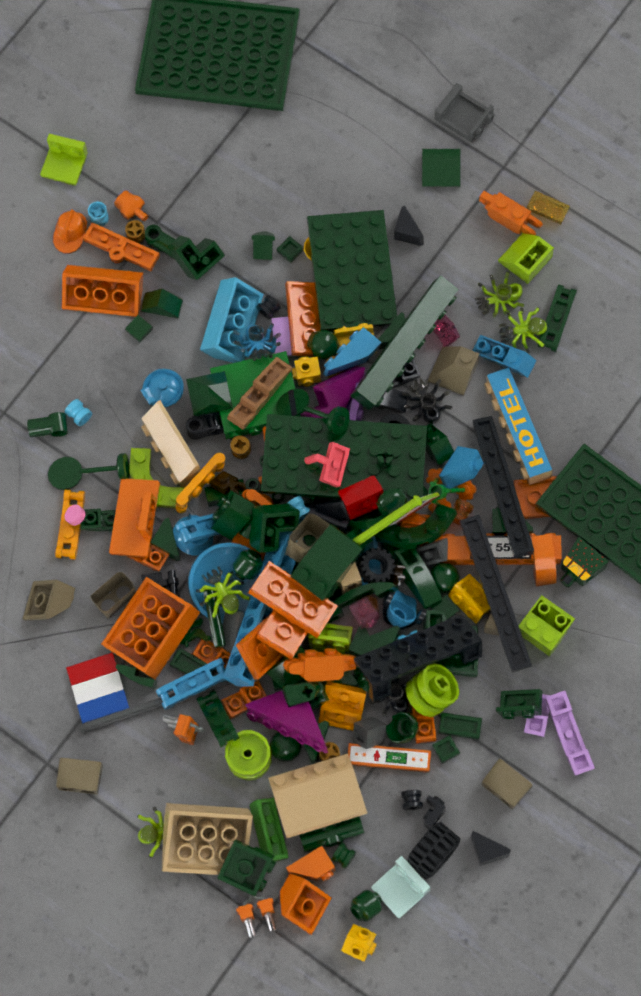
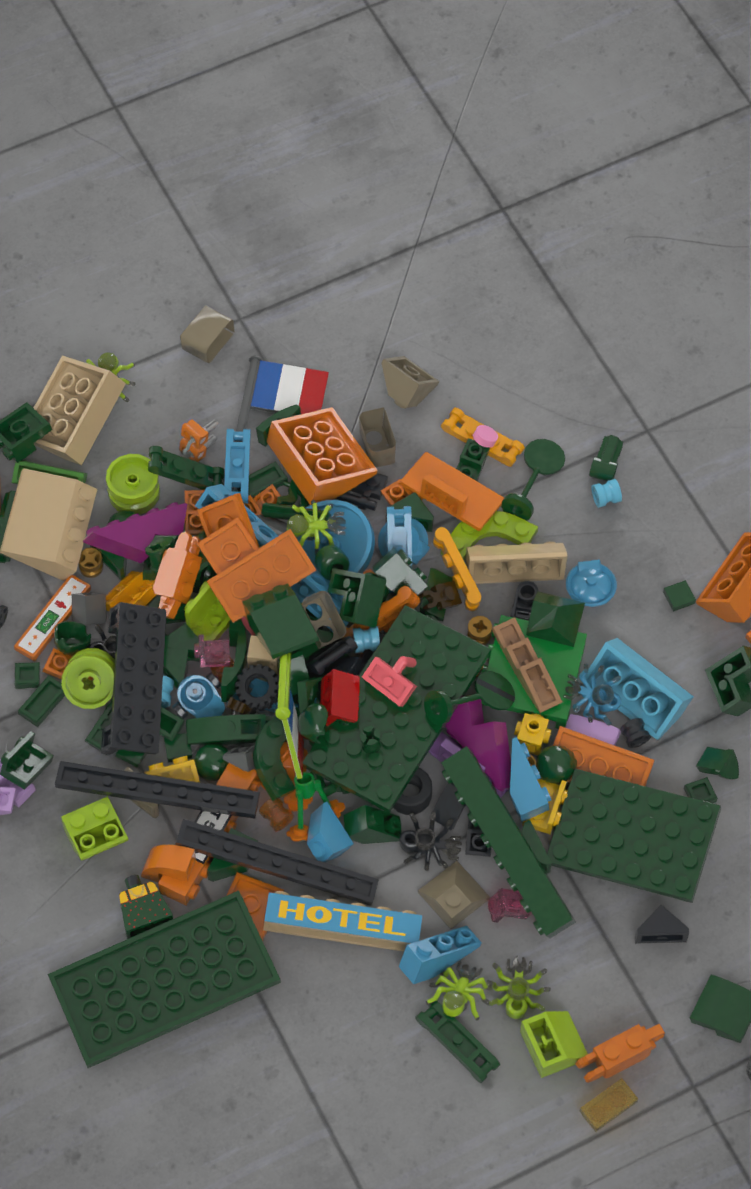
camera: 110 degrees right, 10 degrees down
dark green slope [141,288,183,319] -> none

